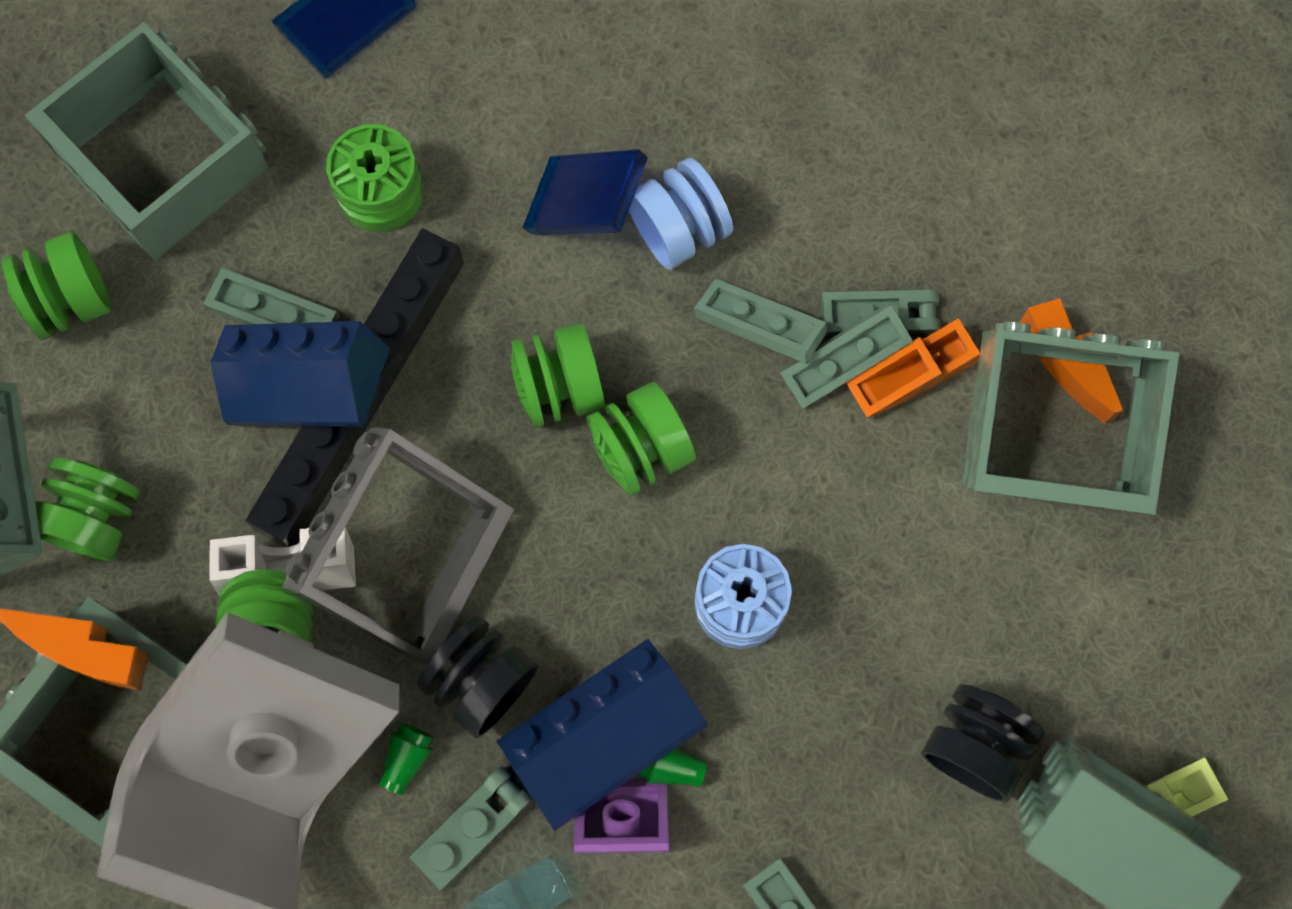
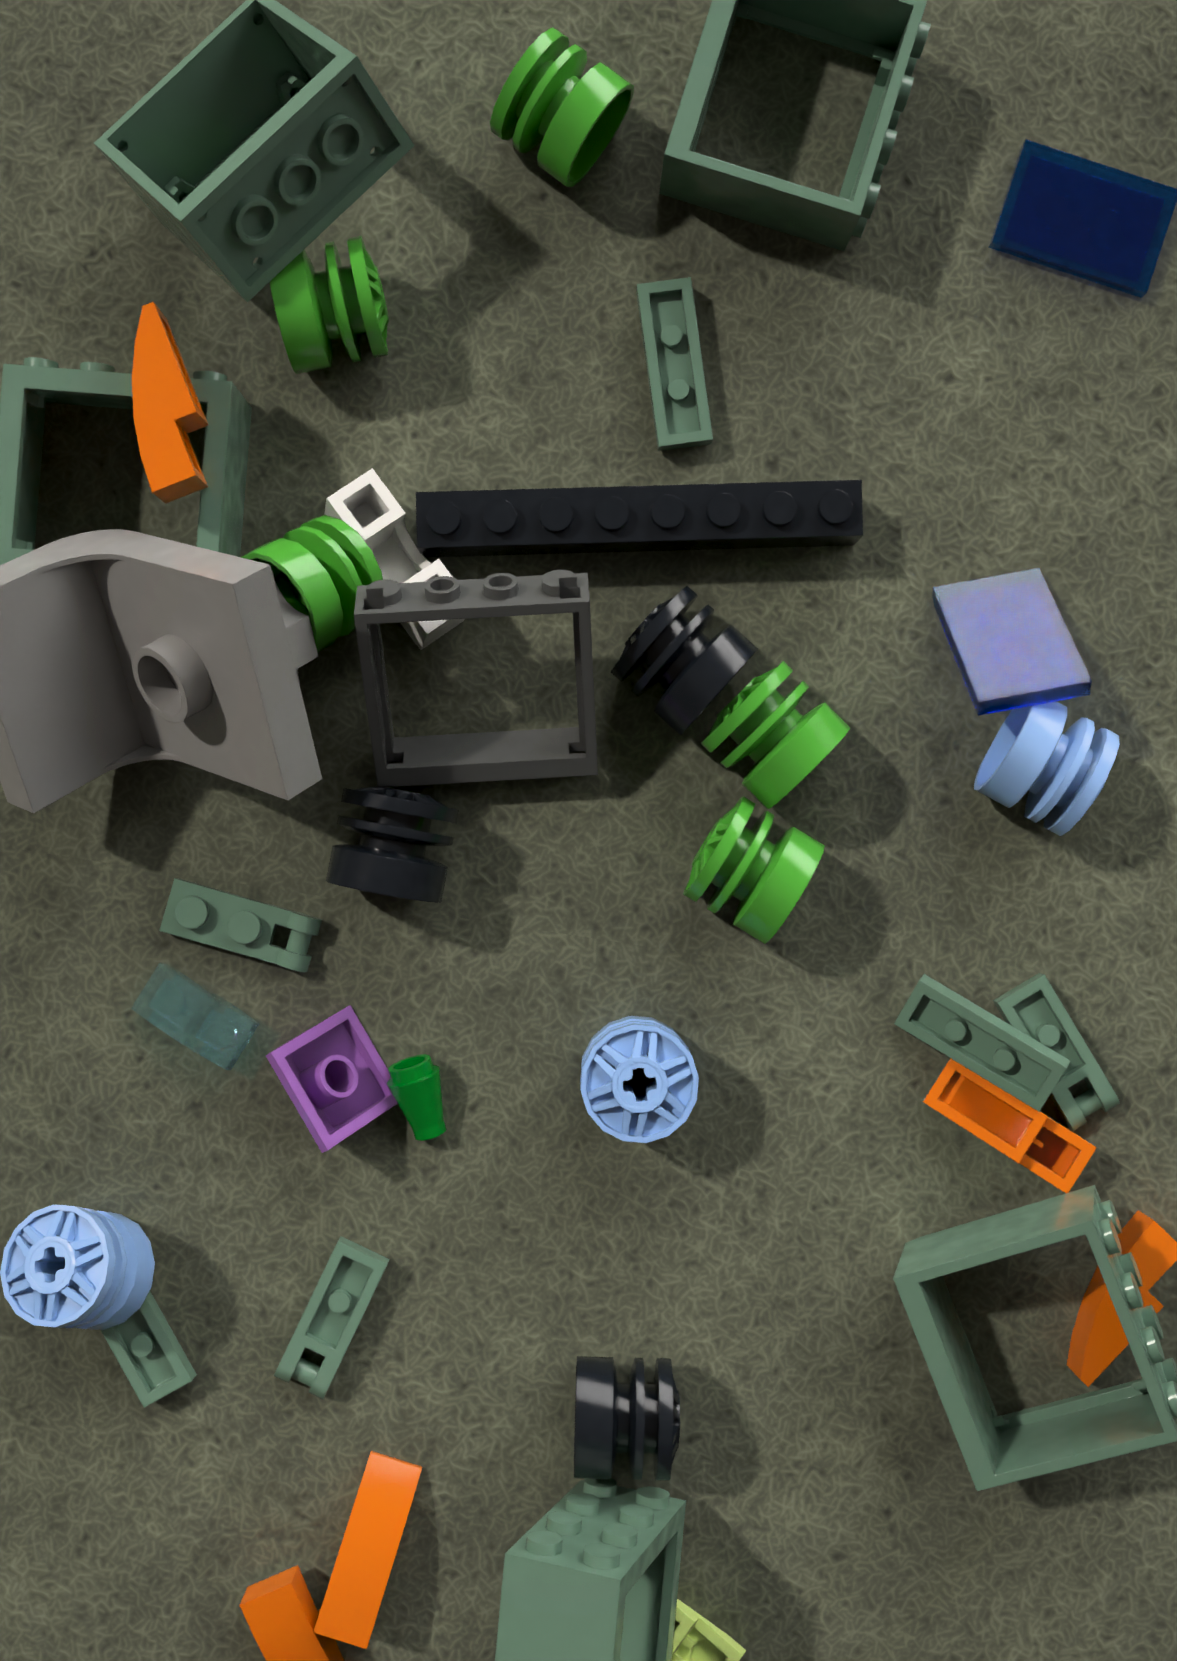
camera: 60 degrees right, 15 degrees up
dark blue slope [210,321,390,427] -> none
bright green wheel [326,124,423,232] -> none
green cone [379,723,434,795] -> none
dark blue slope [496,639,708,831] -> none
sand green plate [694,278,827,364] -> none
none -> black wheel [611,586,758,735]

